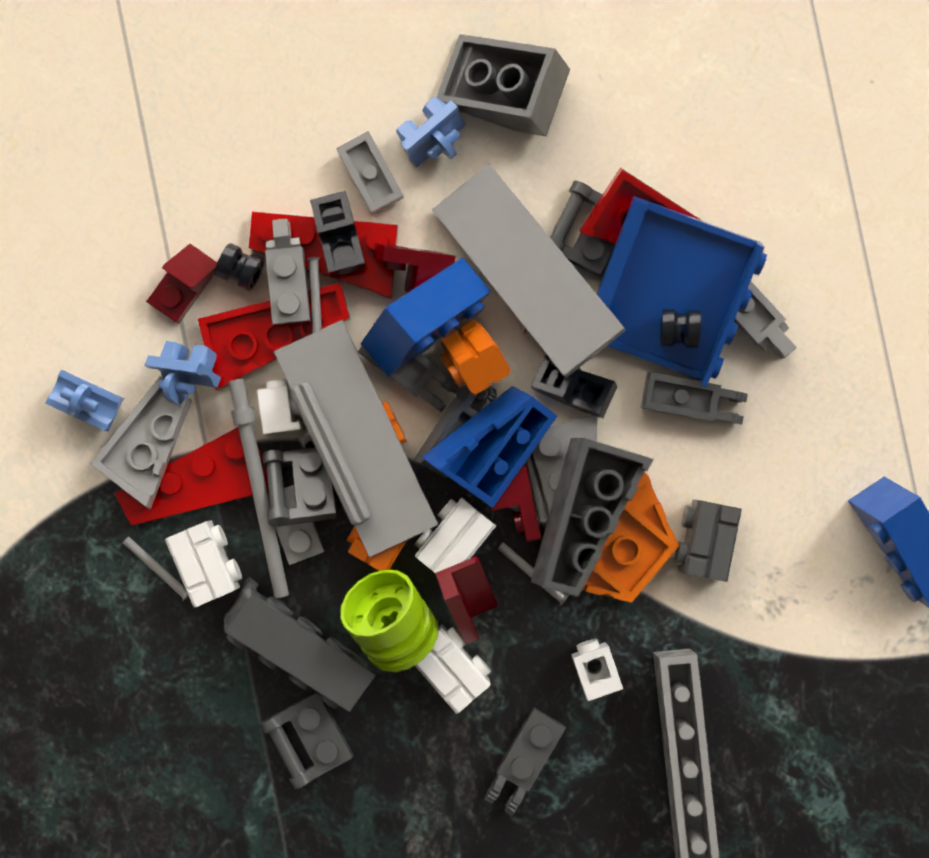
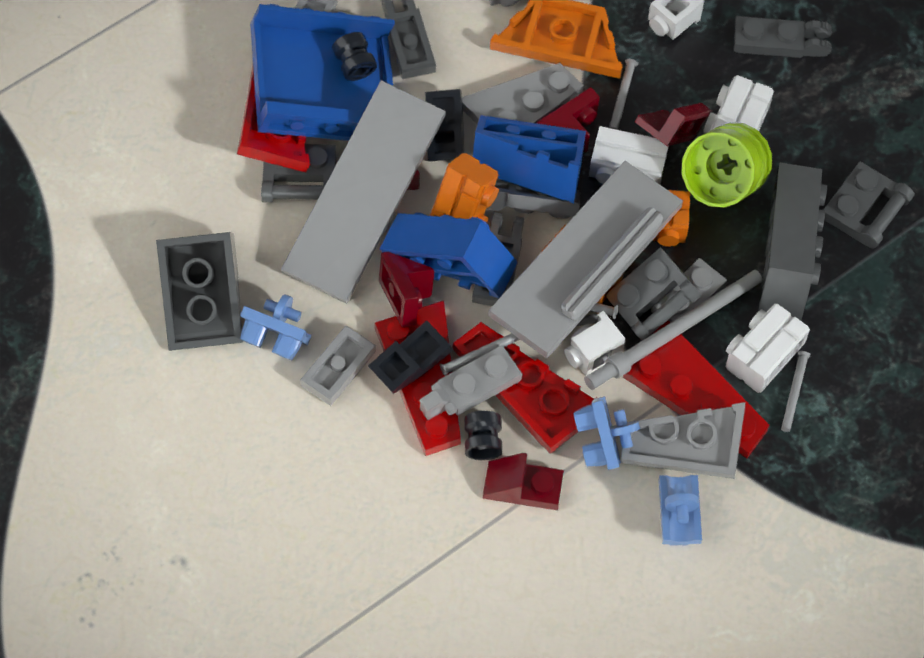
camera: 120 degrees left, 25 degrees down
dark grey wedge [531,438,654,596] -> none

